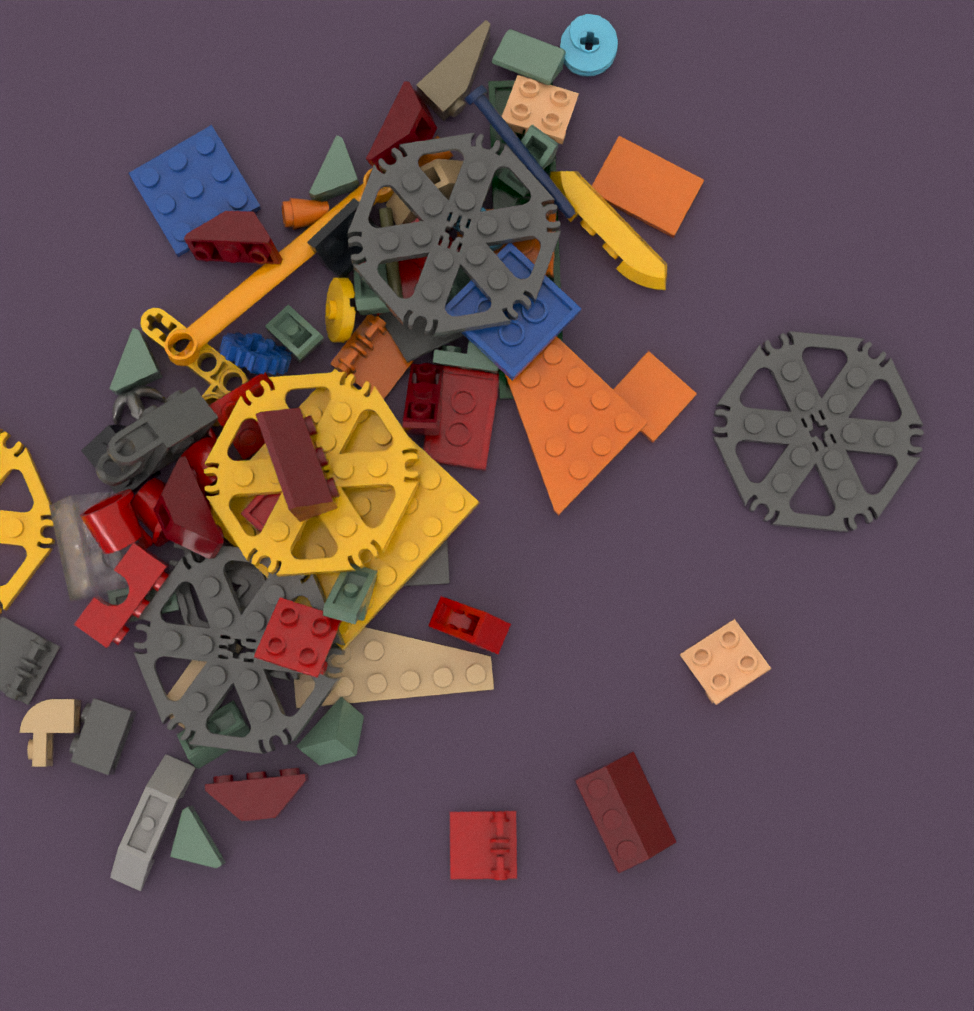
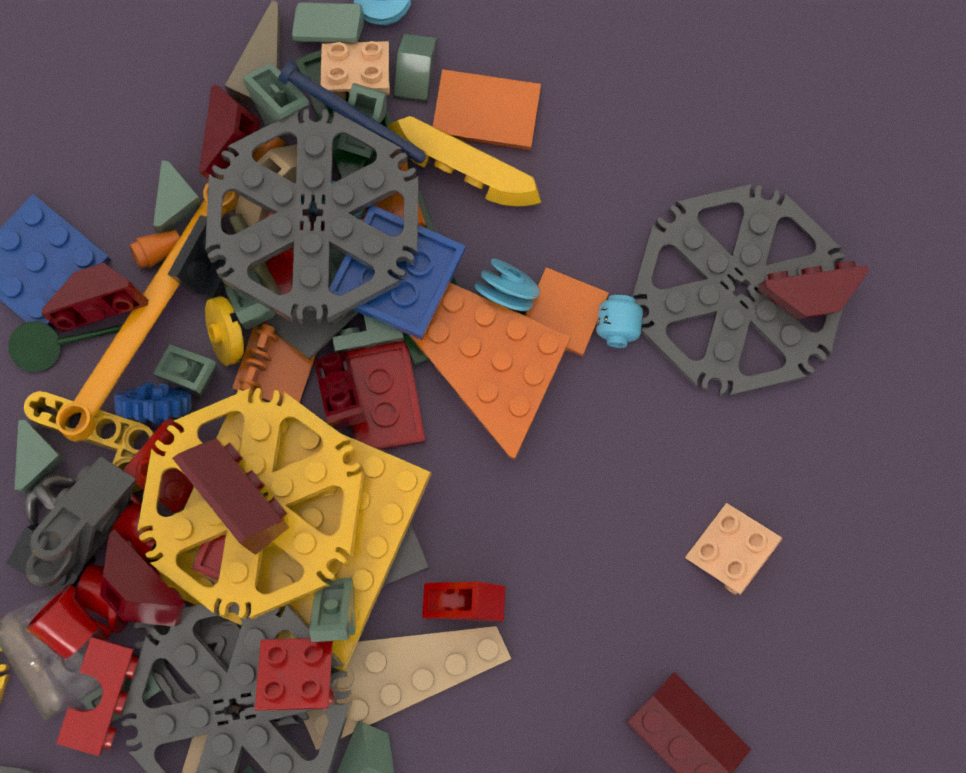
camera: 20 degrees left, 5 degrees down
none -> dark green piece [8,321,123,372]
none -> sand green slope [243,63,309,125]
none -> sand green slope [394,34,437,102]
none -> medium azure piece [474,259,540,311]
none -> medium azure head [596,295,643,348]
none -> dark red slope [758,261,868,319]

